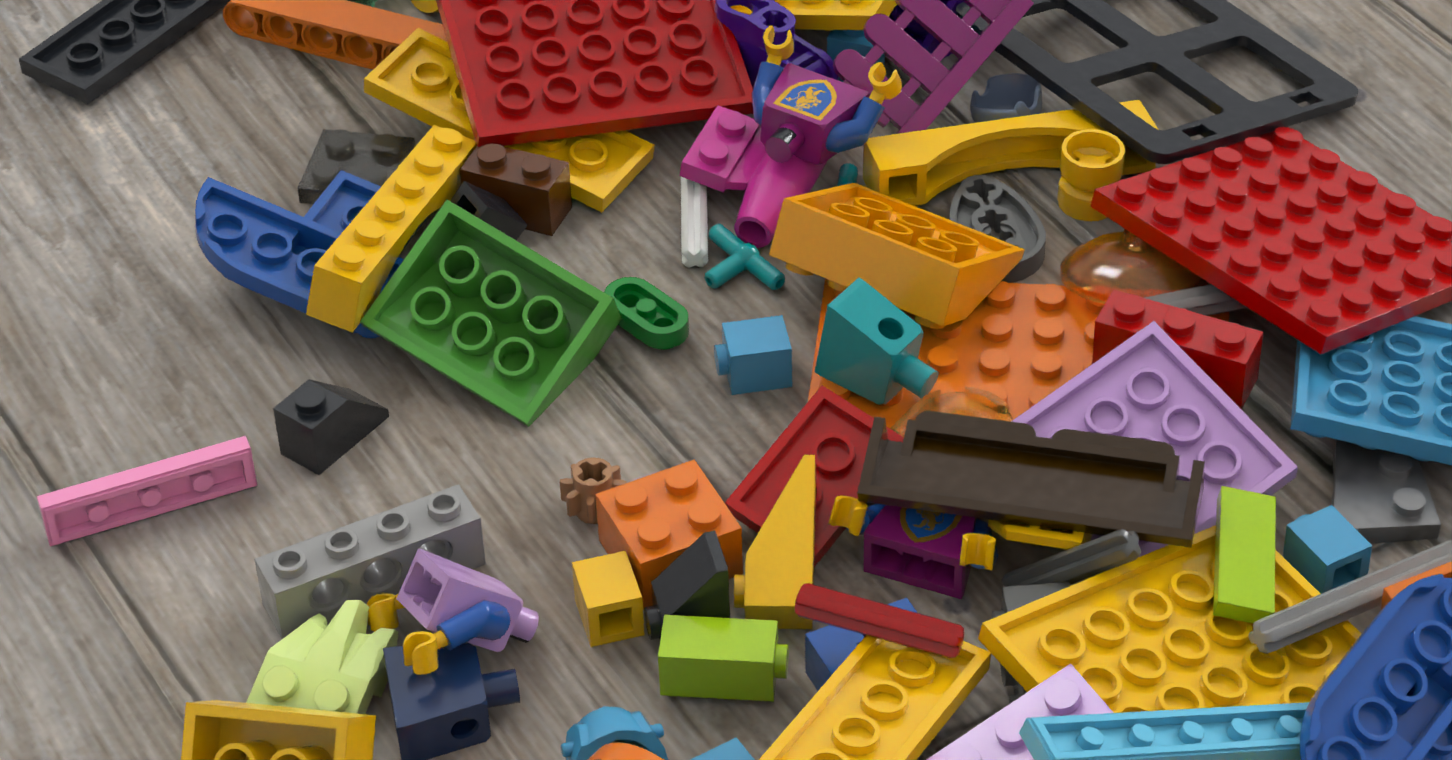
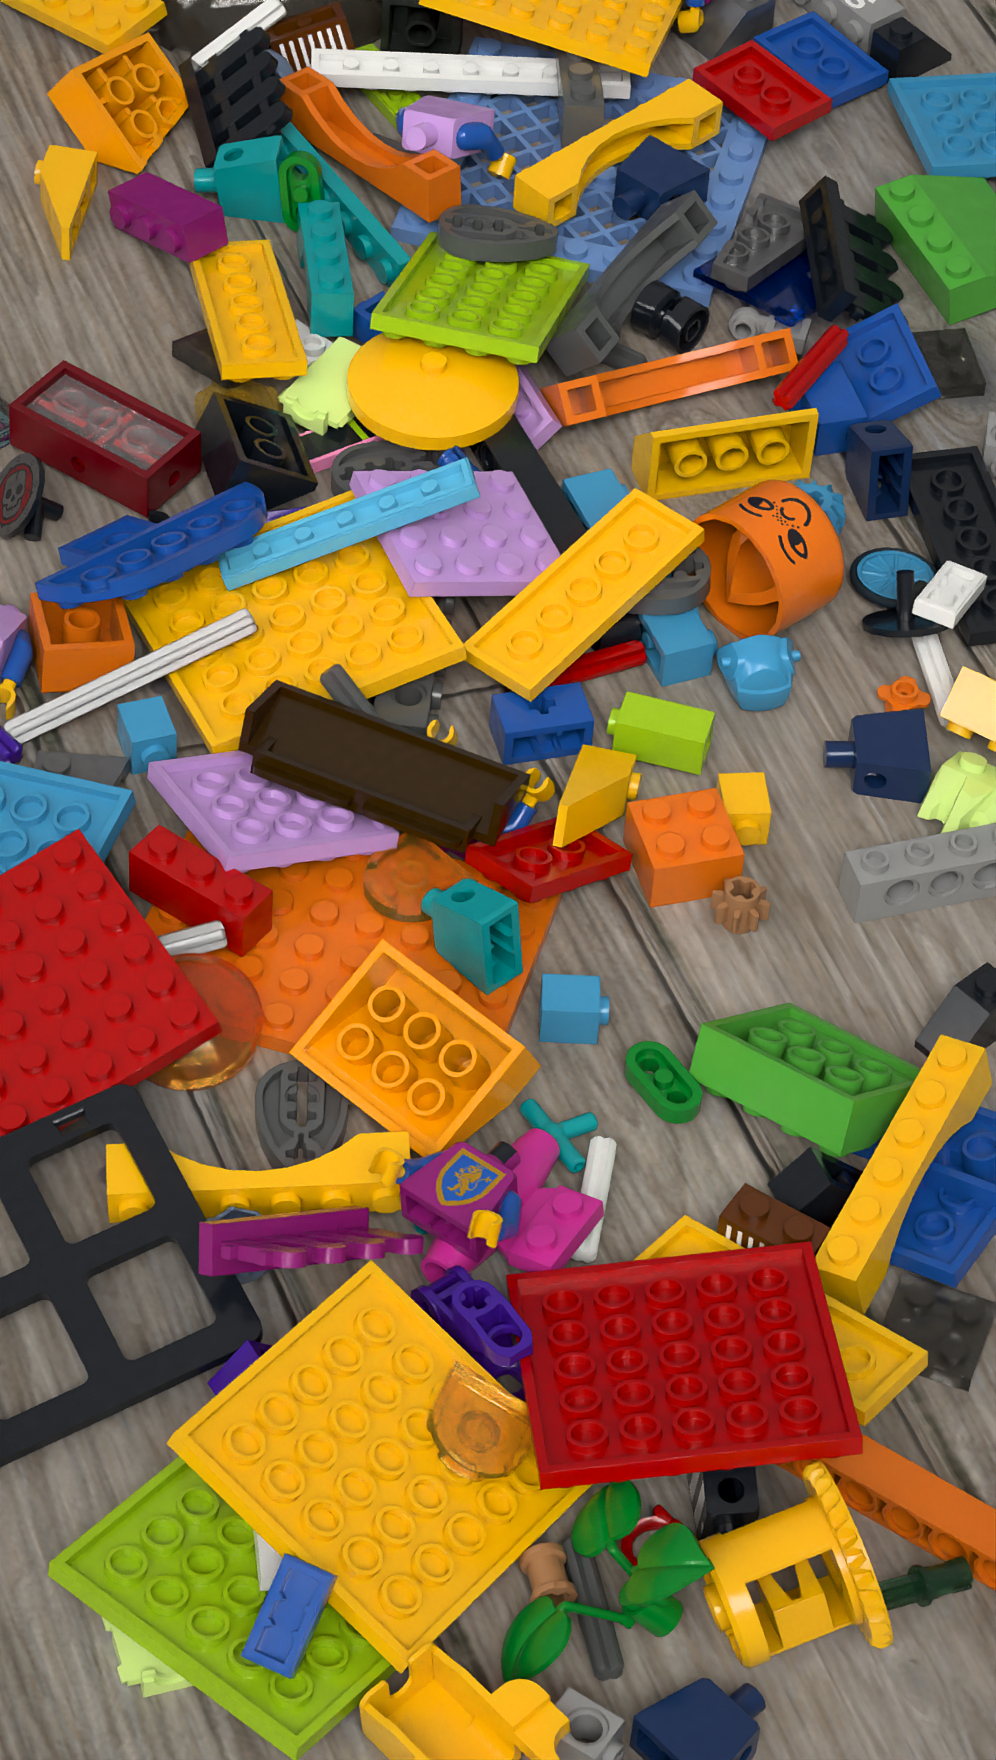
camera: 175 degrees left, 5 degrees up
torso [366,548,539,675] -> none
black slope [644,531,730,640] -> none
red axle [795,583,964,659] -> none
yellow wheel [1057,129,1125,221] -> none
lime tile [1213,486,1276,624] -> none

